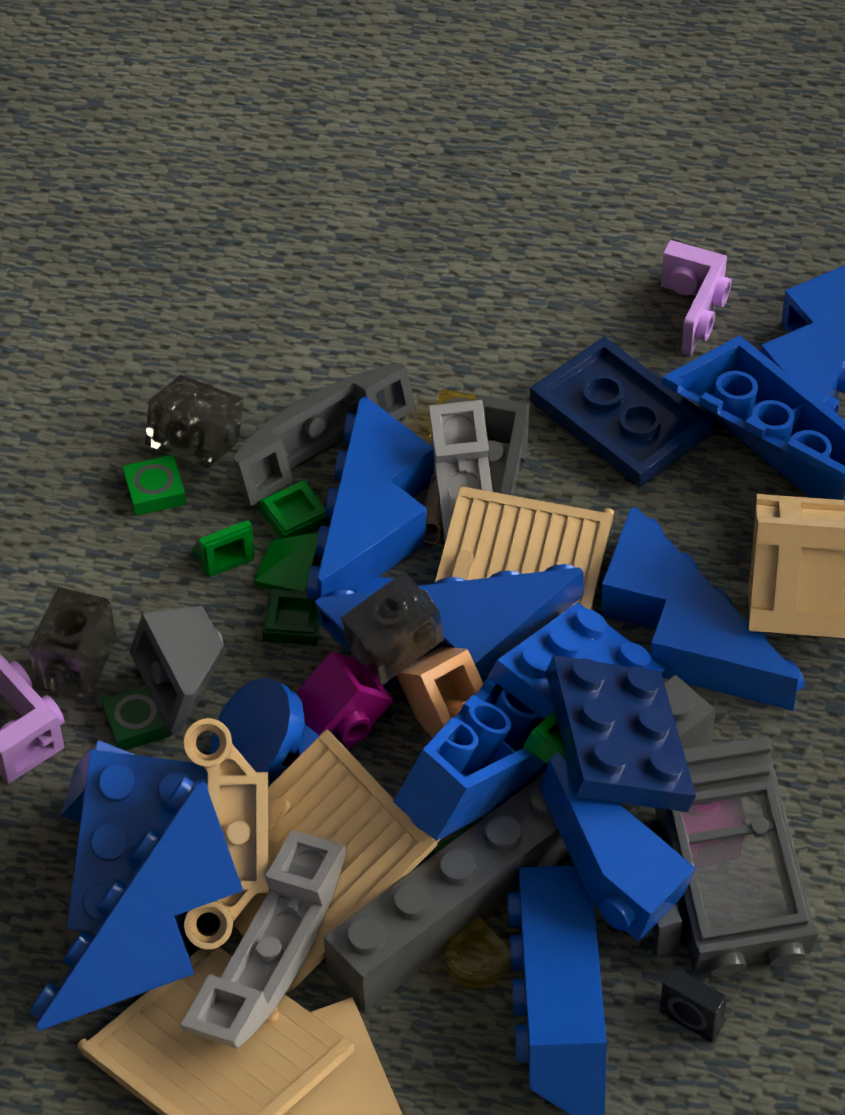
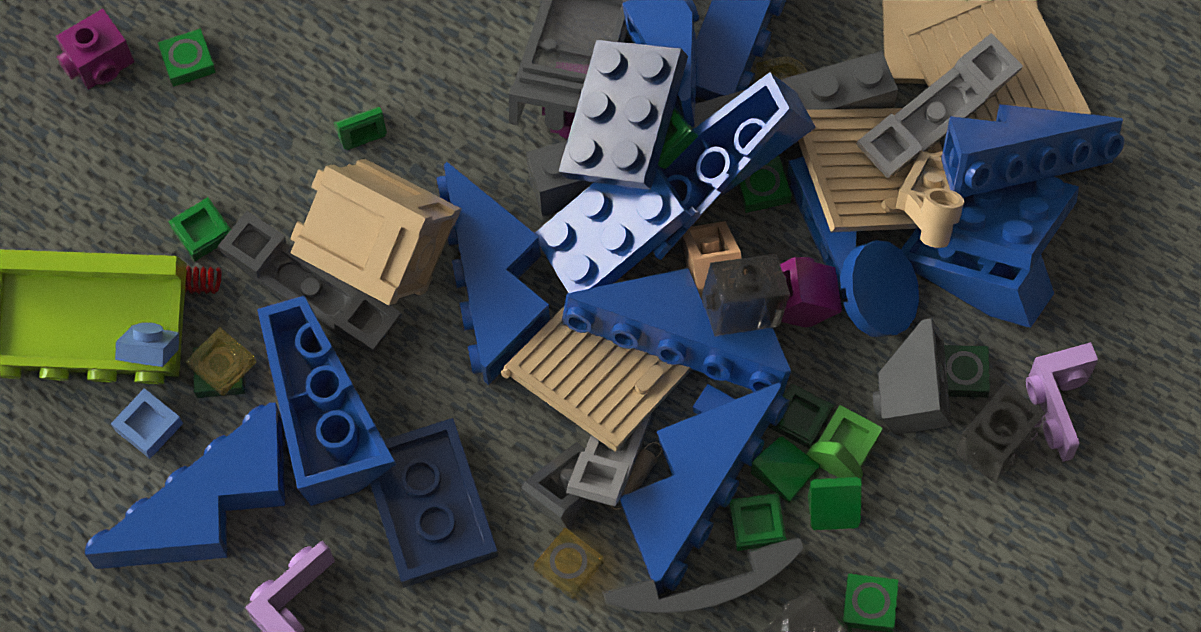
camera: 155 degrees left, 15 degrees up
none -> bright green tile [806,405,883,478]

